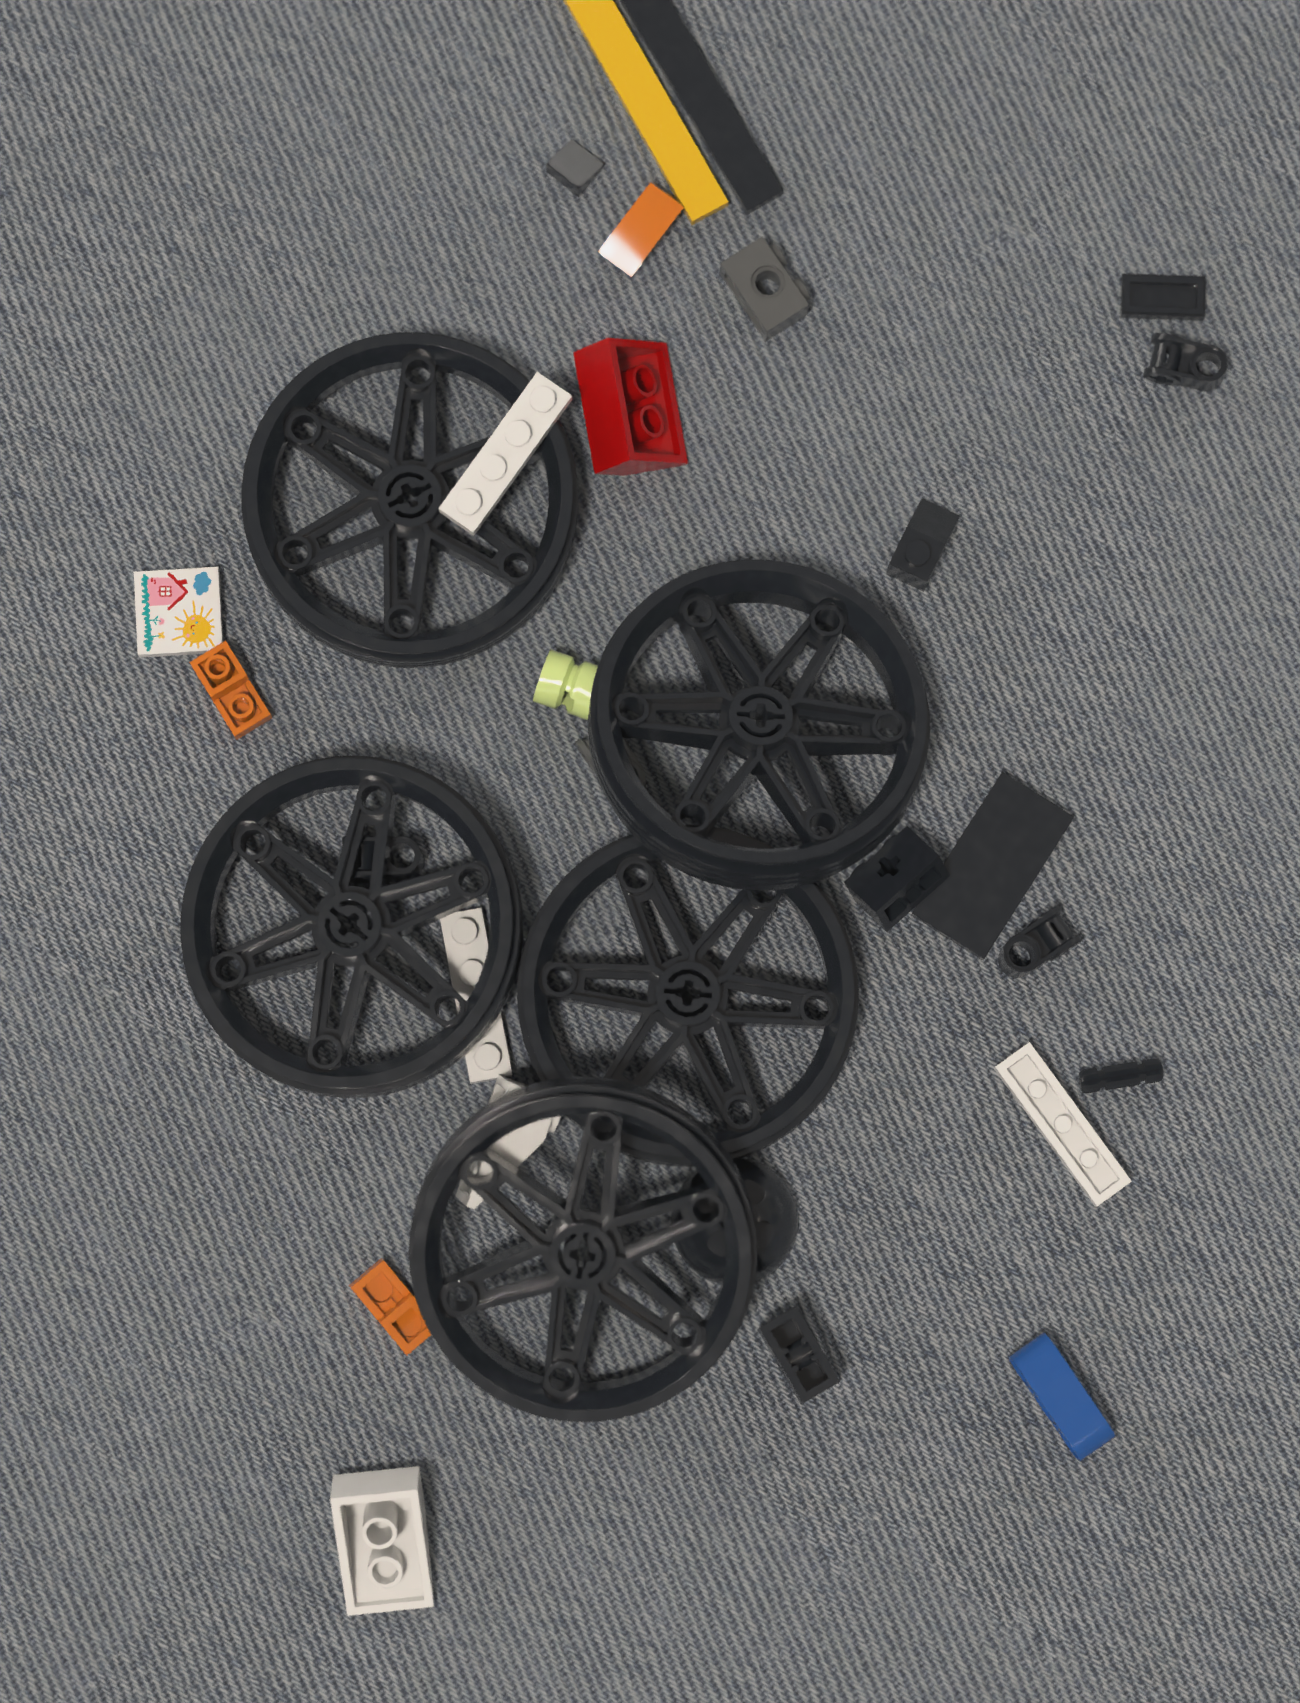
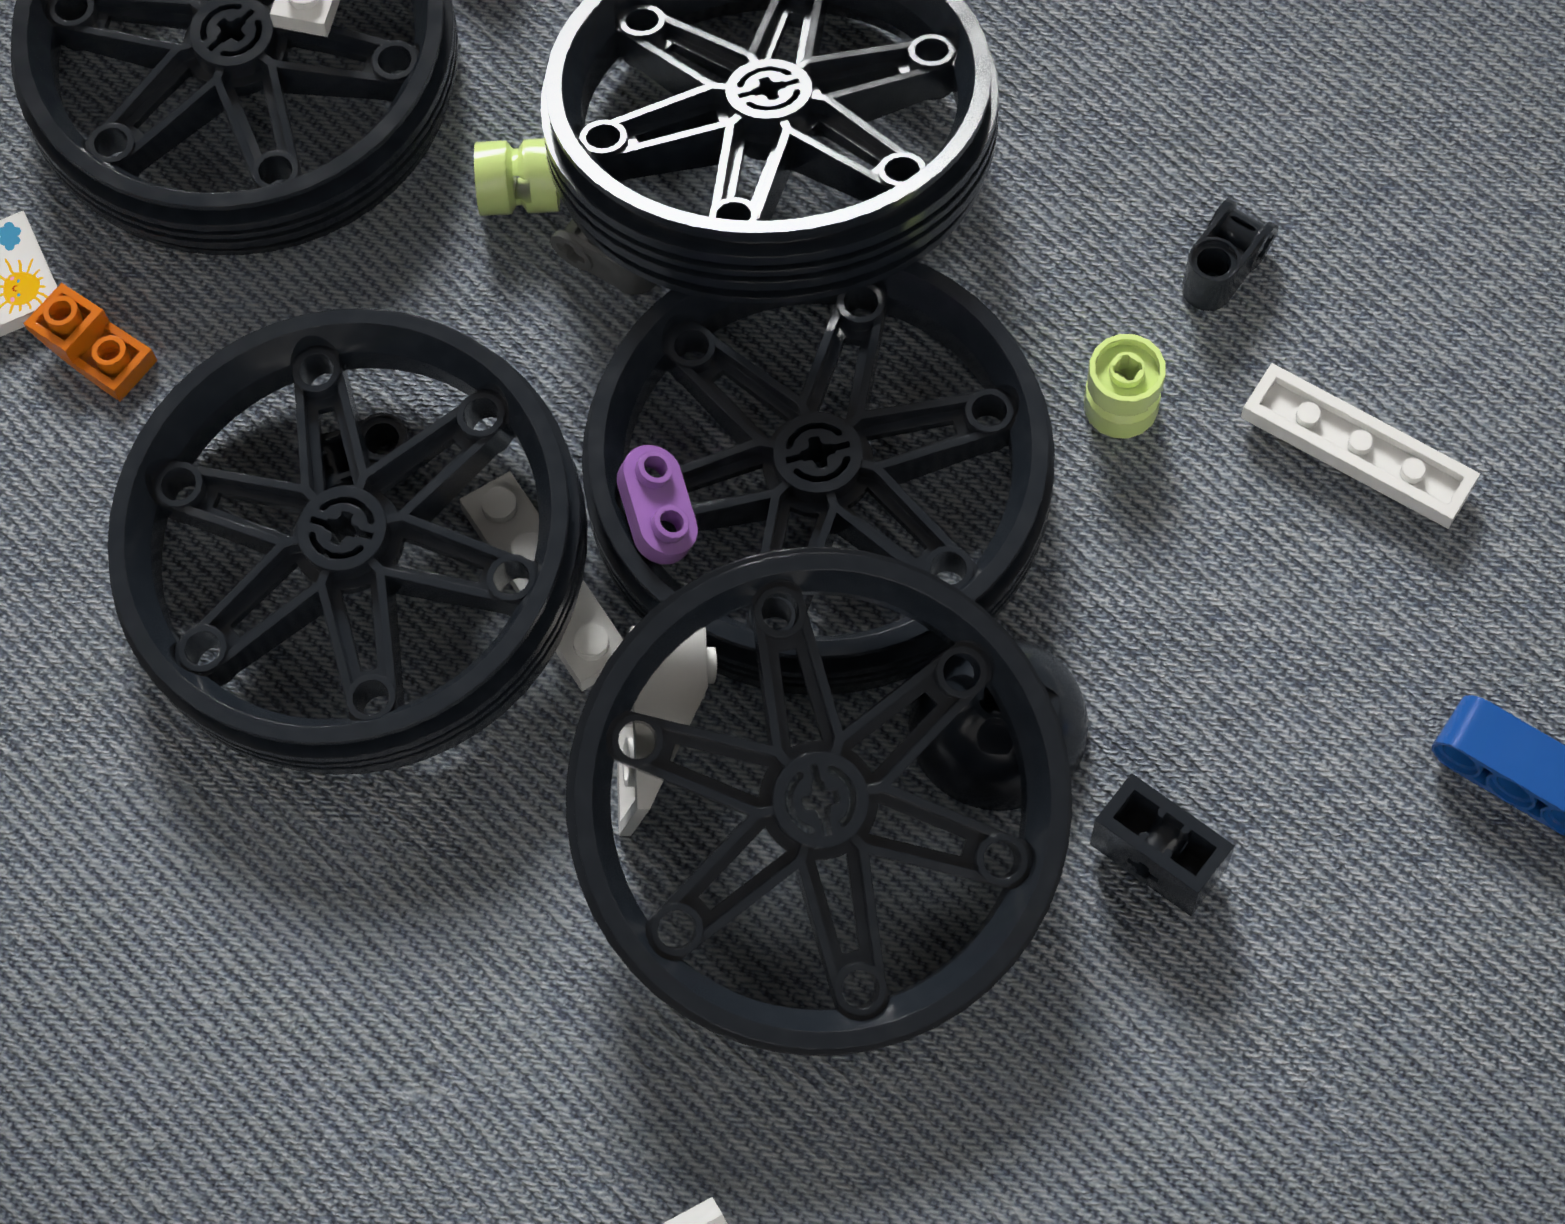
camera: 15 degrees left, 15 degrees down
orange slope [349,1258,431,1355] -> none
black brick [844,826,950,932] -> none
black tile [911,771,1074,961] -> none
black axle [1079,1058,1164,1093] -> none
none -> medium lavender plate [617,445,698,564]
none -> yellowish green wheel [1084,334,1166,439]

